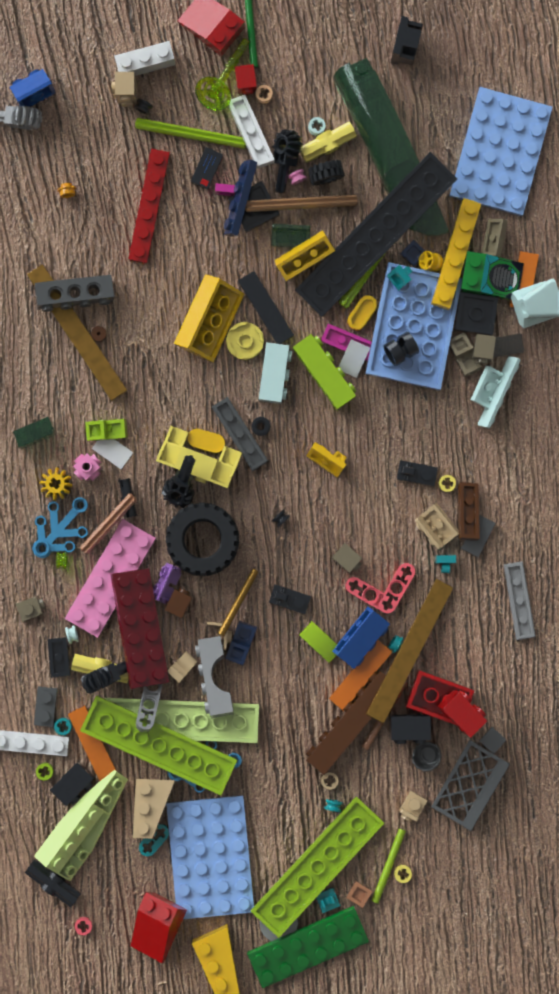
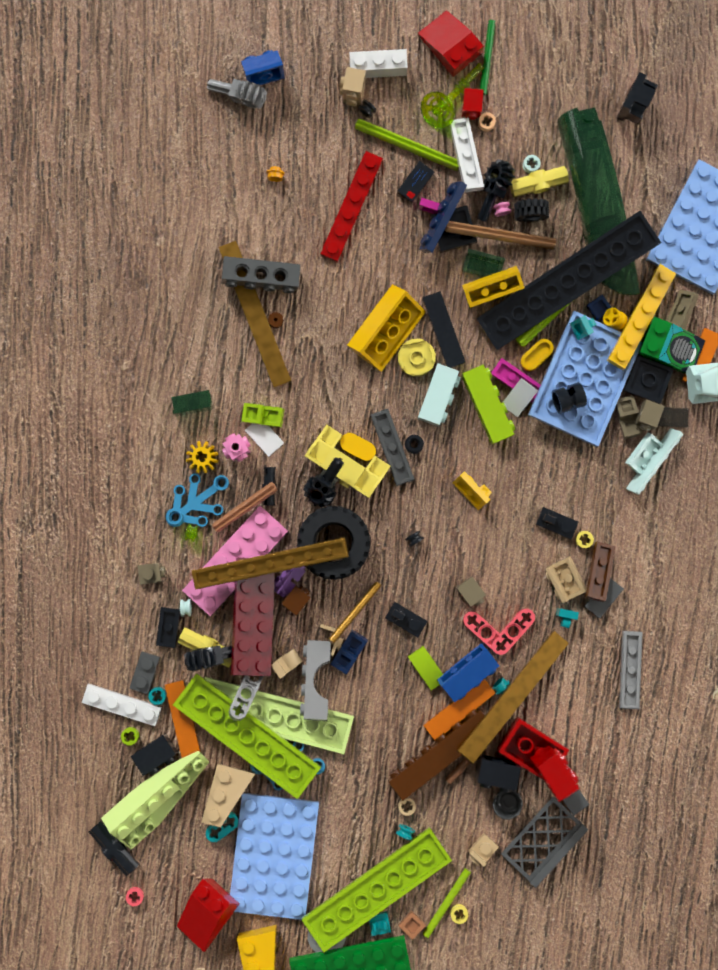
camera: 15 degrees right, 0 degrees up
none -> pearl gold tile [191,538,349,590]

